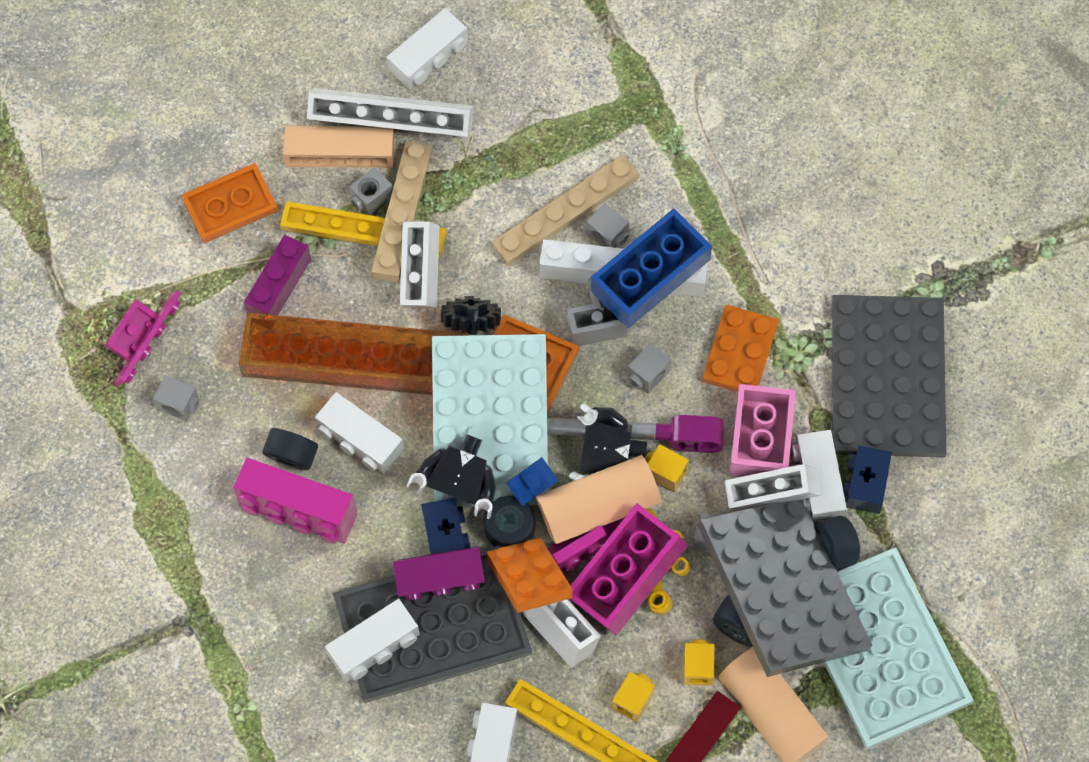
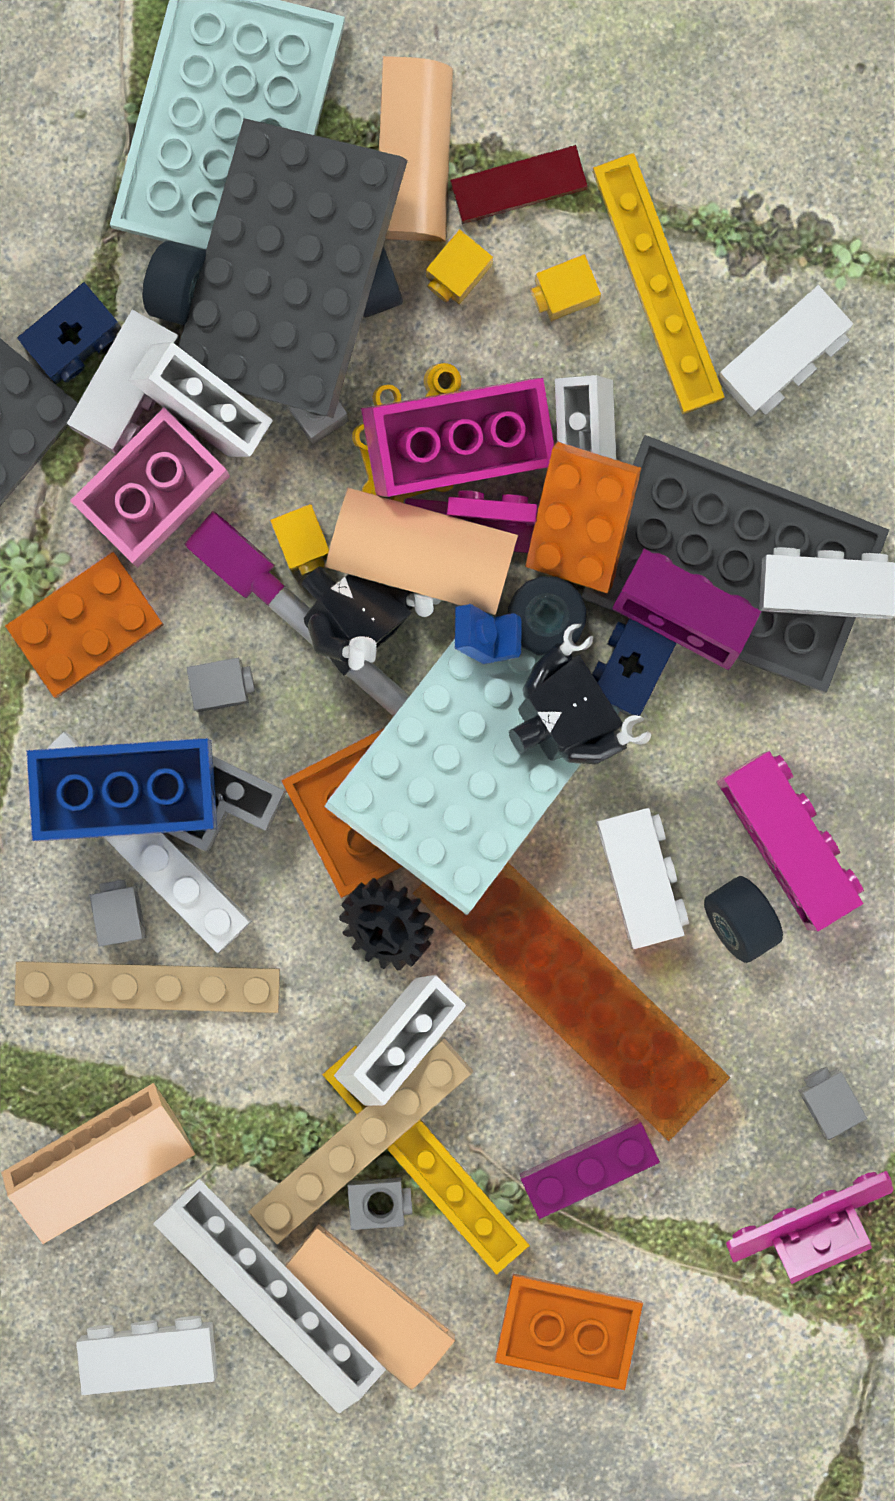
camera: 145 degrees left, 20 degrees up
none -> light nougat brick [1,1083,195,1244]

